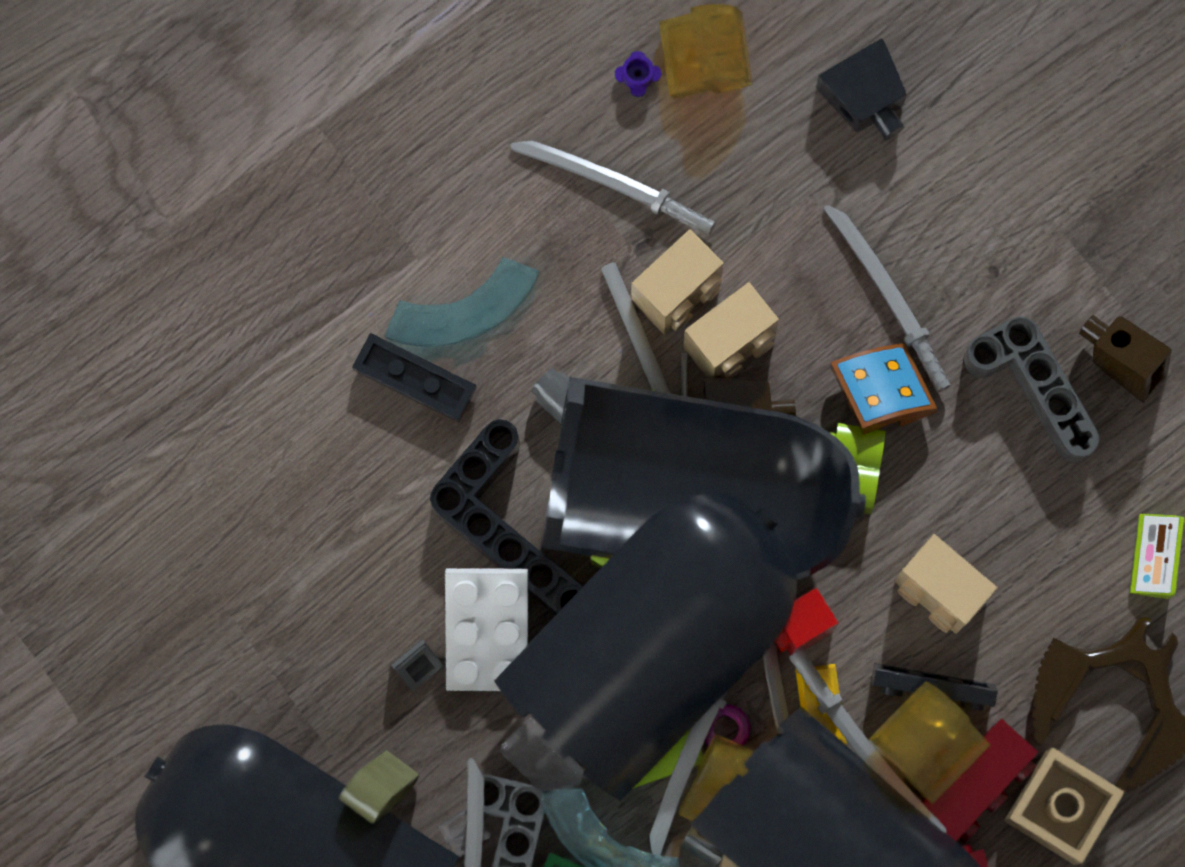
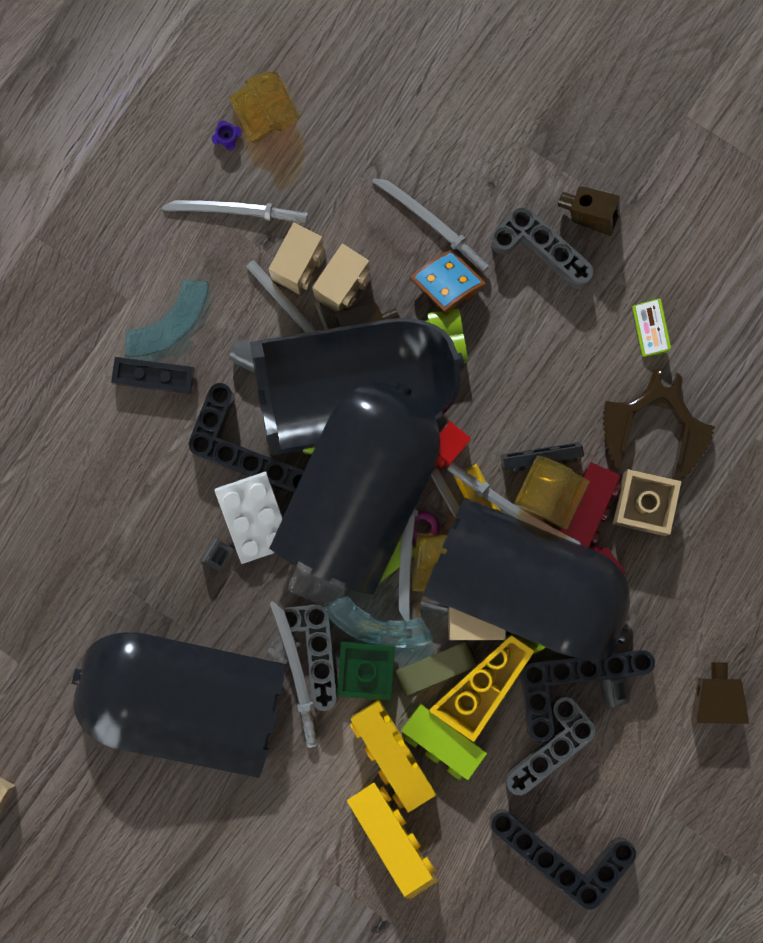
camera: 20 degrees left, 5 degrees up
olive beam [340,750,420,824] -> none
black torso [816,38,907,140] -> none
tan brick [894,534,998,634] -> none

